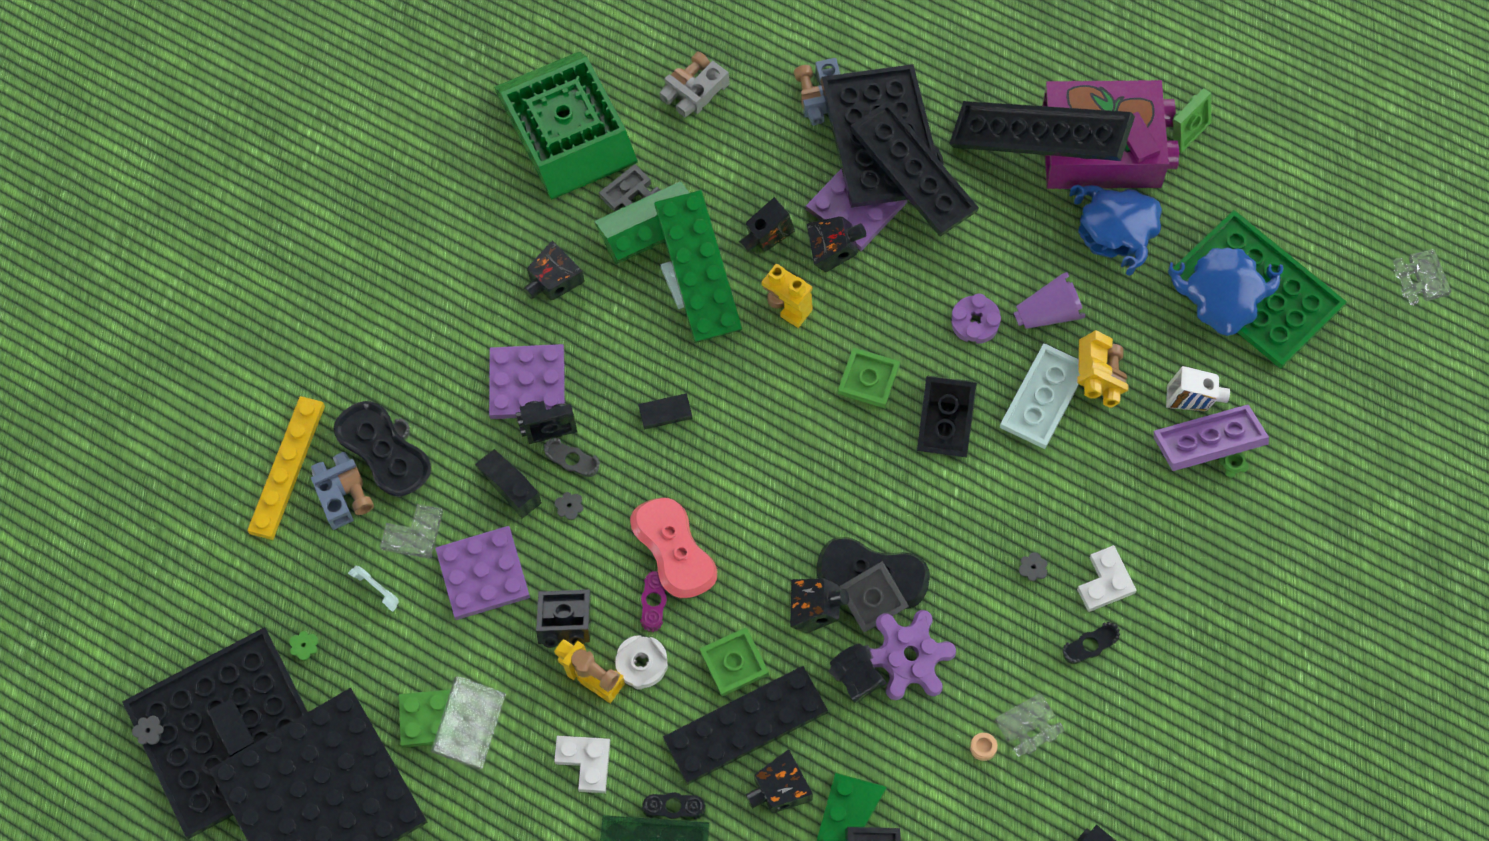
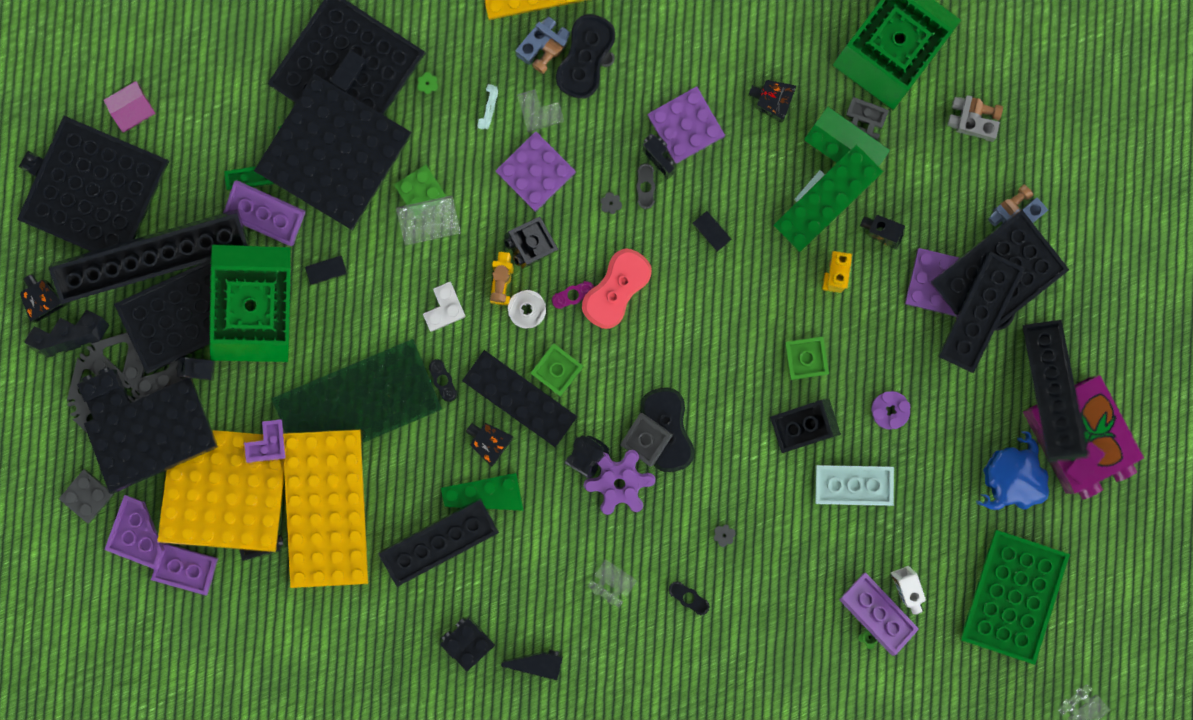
camera: 65 degrees right, 20 degrees up
dark grey plant [132,716,164,745] -> none
black slope [475,449,542,519] -> none
black torso [790,578,849,634] -> none
black torso [807,216,866,273] -> none
light nougat tile [970,733,997,761] -> none
medium lavender cone [1014,272,1085,329] -> none
yellow hips [1077,330,1128,408] -> none
white plate [1077,545,1137,612] -> none
blue piece [1168,248,1283,336] -> none
bright green plate [1173,88,1211,153] -> none

